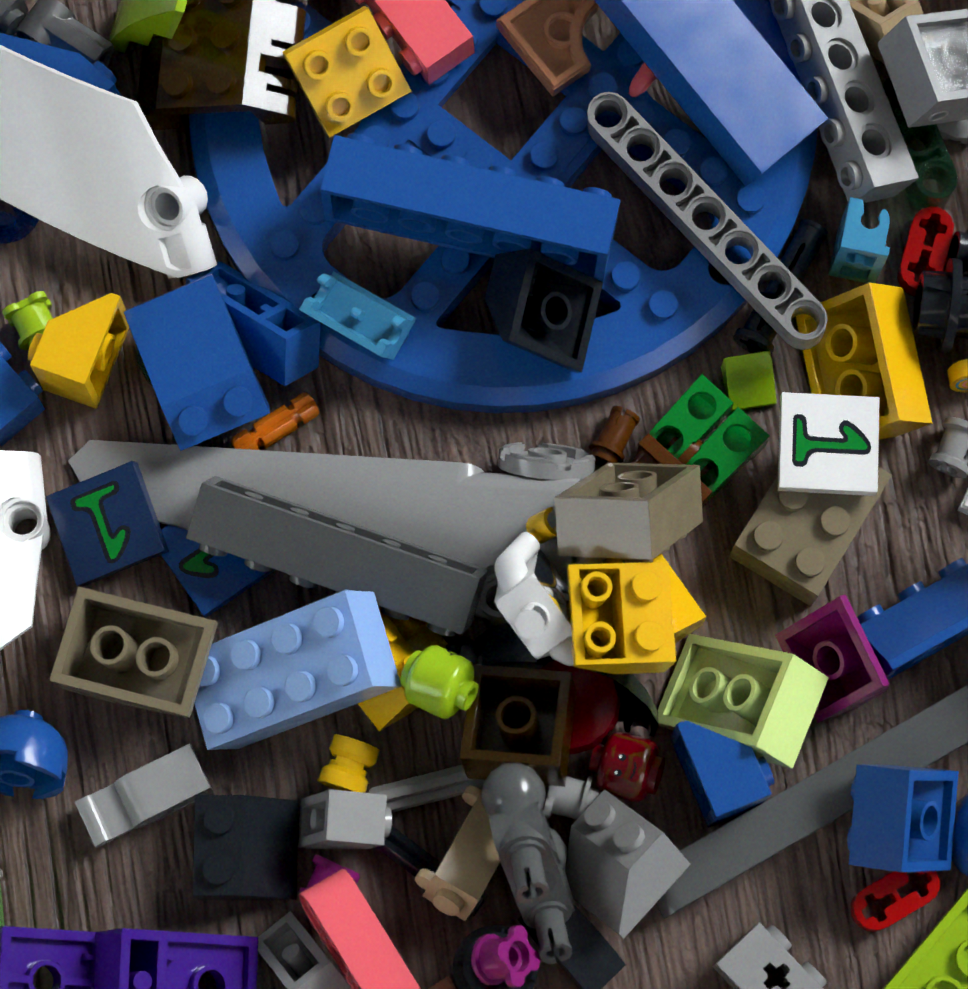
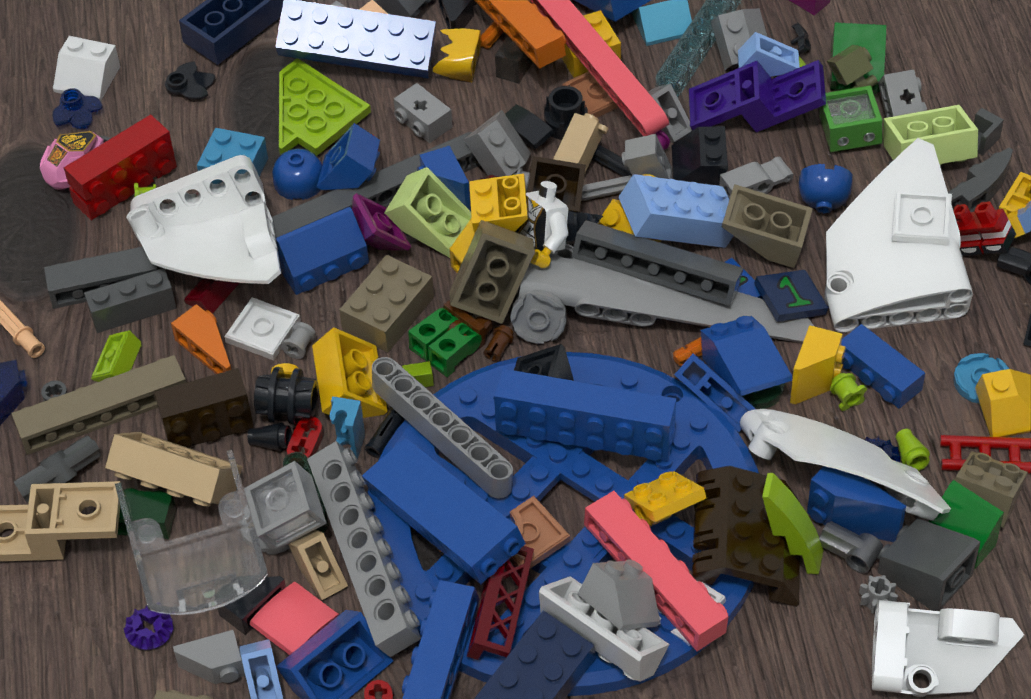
camera: 175 degrees left, 25 degrees down
dark azure hinge [299,271,417,360] -> none
lime head [400,645,479,719] -> none
magenta brick [471,925,540,988] -> none
dark grey piece [481,763,575,964] -> none
white tile [777,392,879,496] -> none

